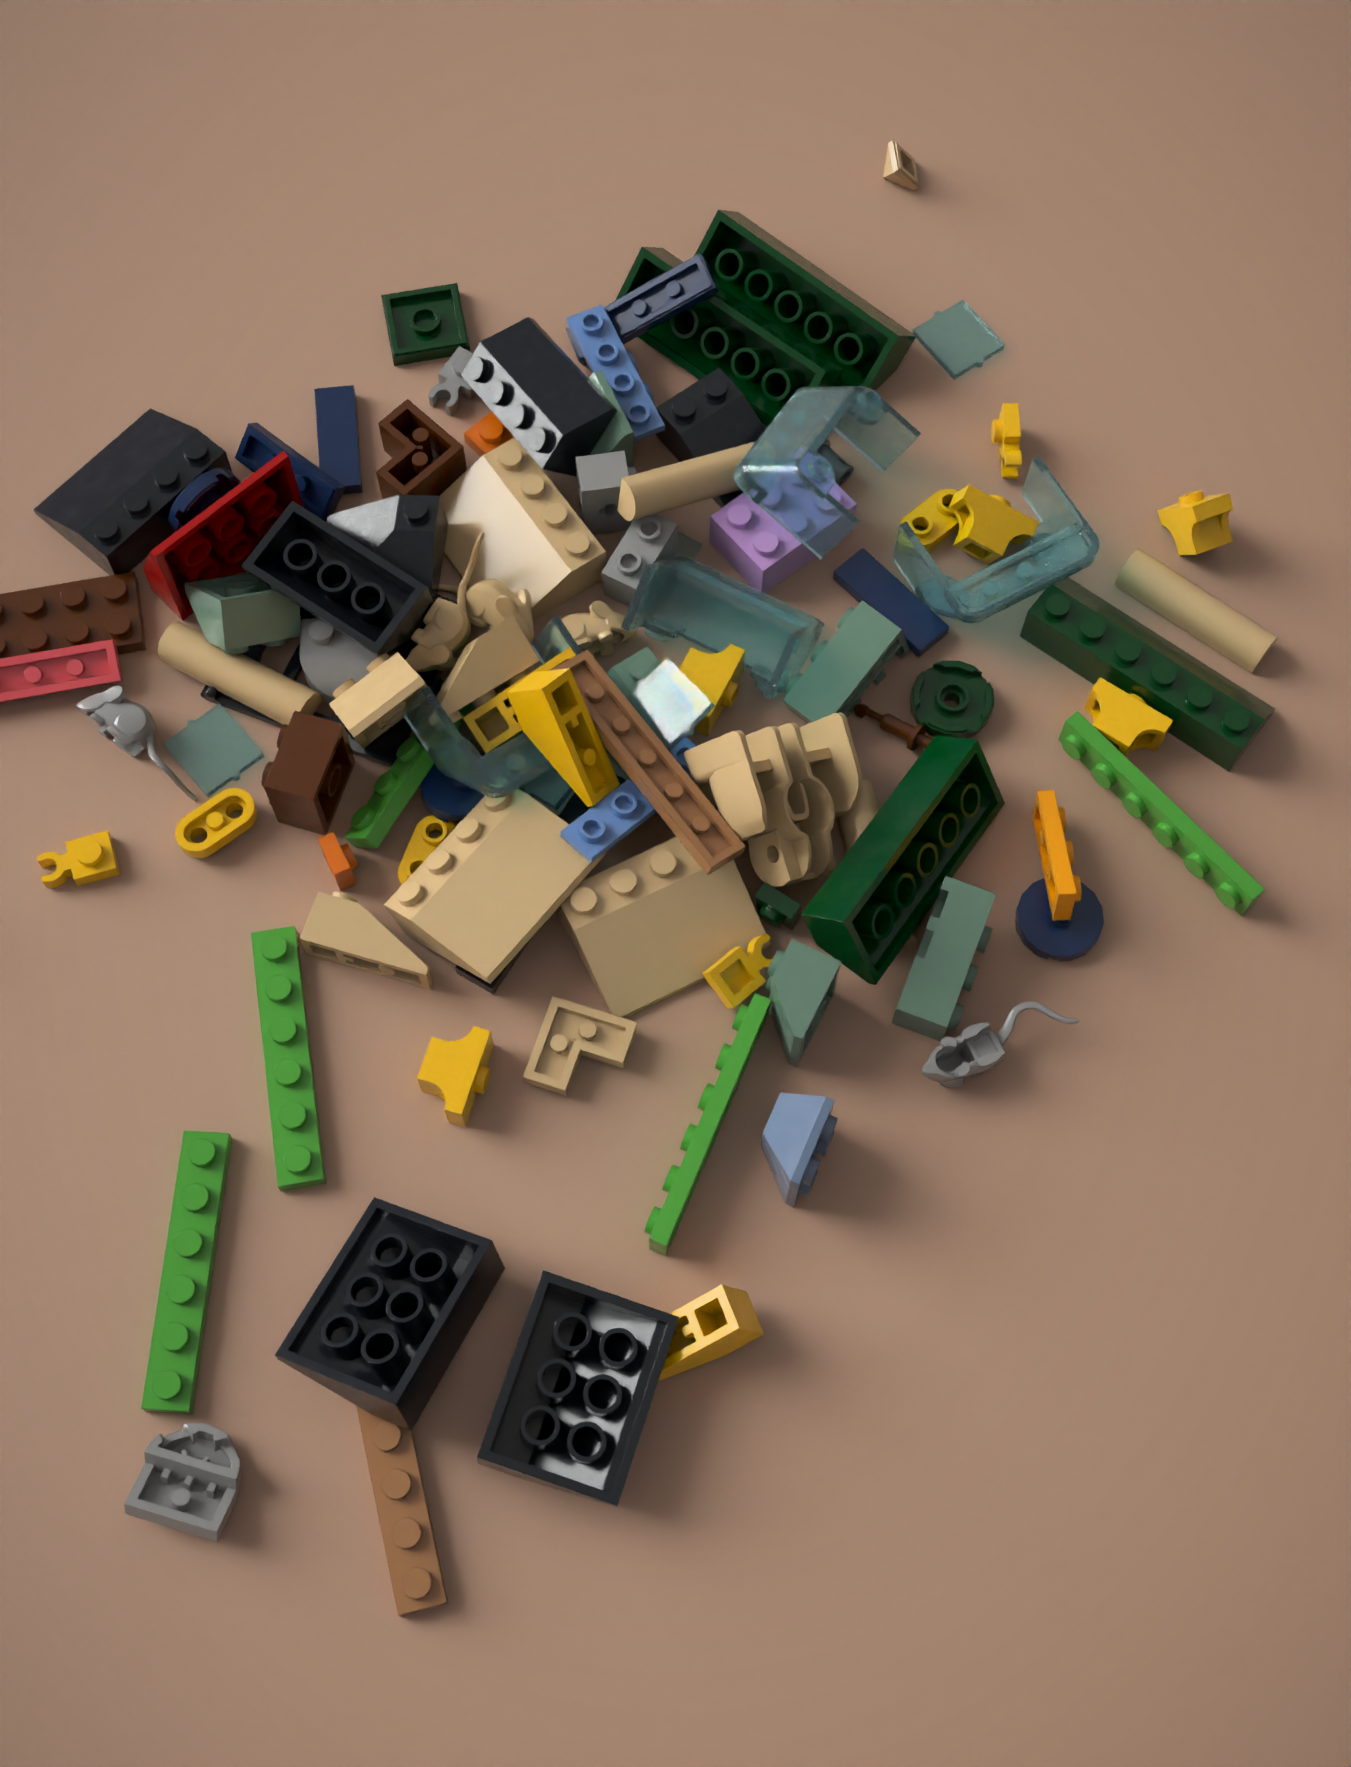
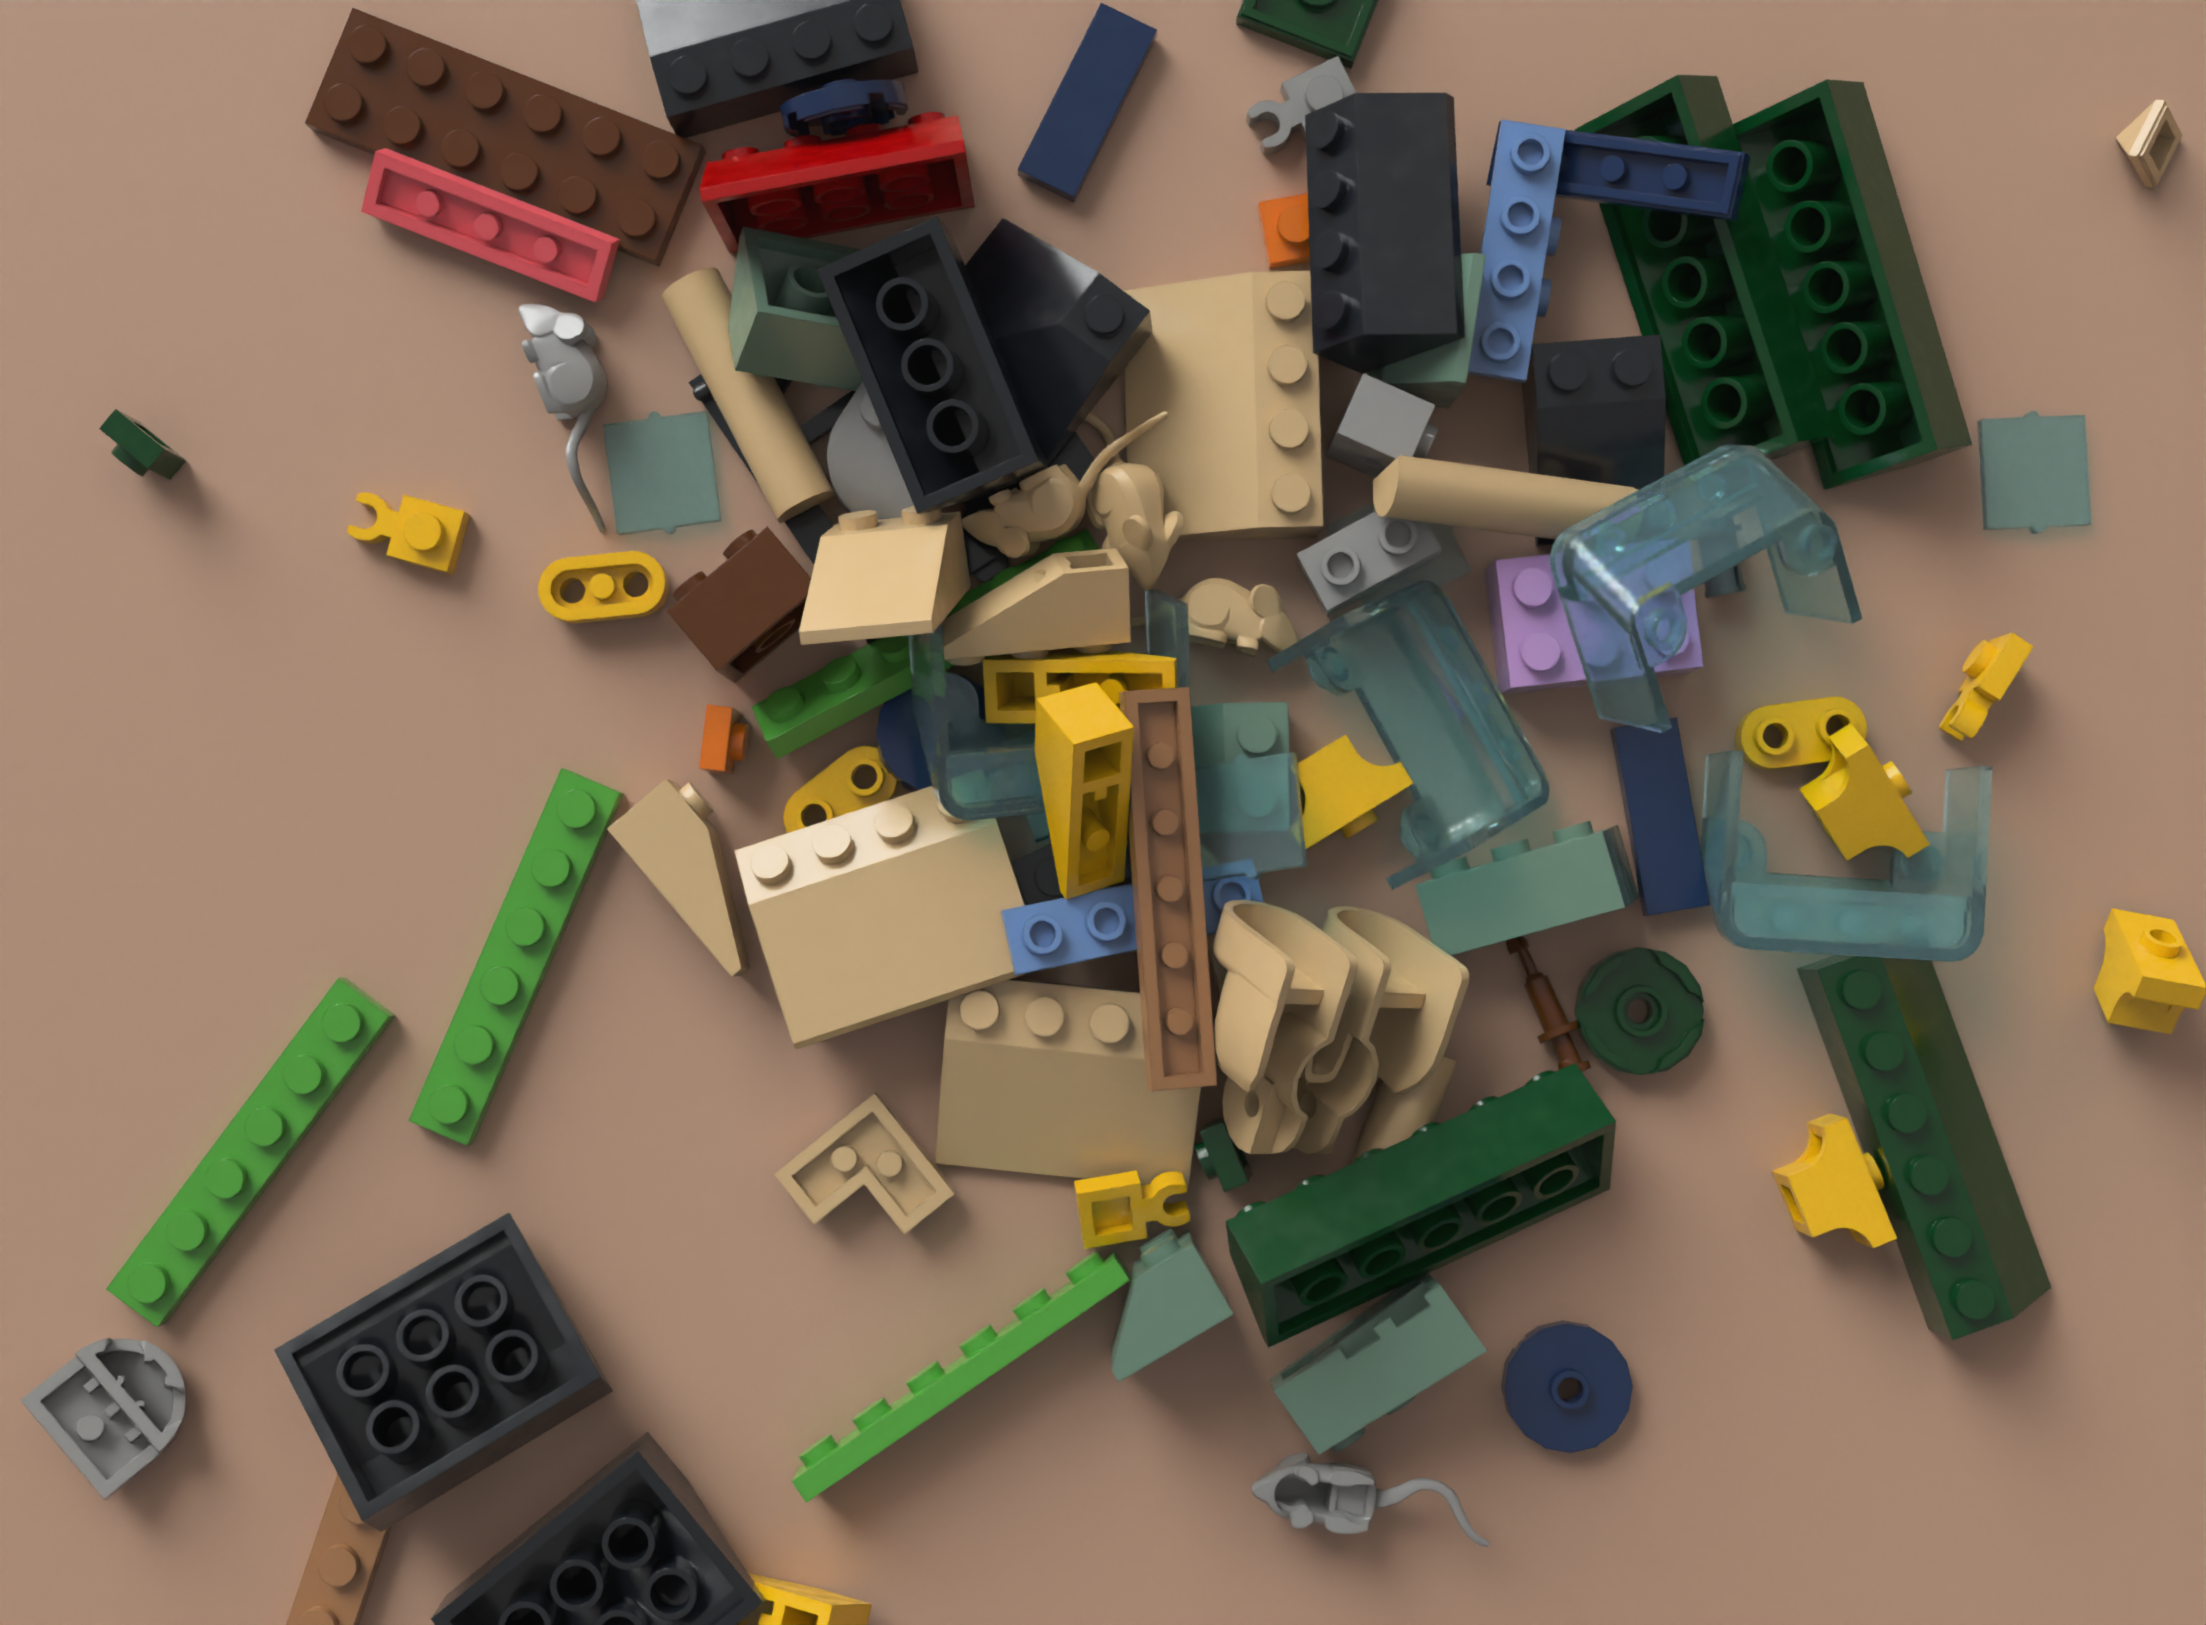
camera: 30 degrees right, 20 degrees up
dark blue tile [235,423,345,522] -> none
reddish brown brick [376,399,467,499] -> none
yellow brick [417,1026,494,1127] -> none
sand blue slope [761,1092,838,1207] -> none
light orange plate [1032,790,1082,921] -> none
bright green plate [1058,711,1265,916] -> none
tan brick [1114,548,1278,673] -> none

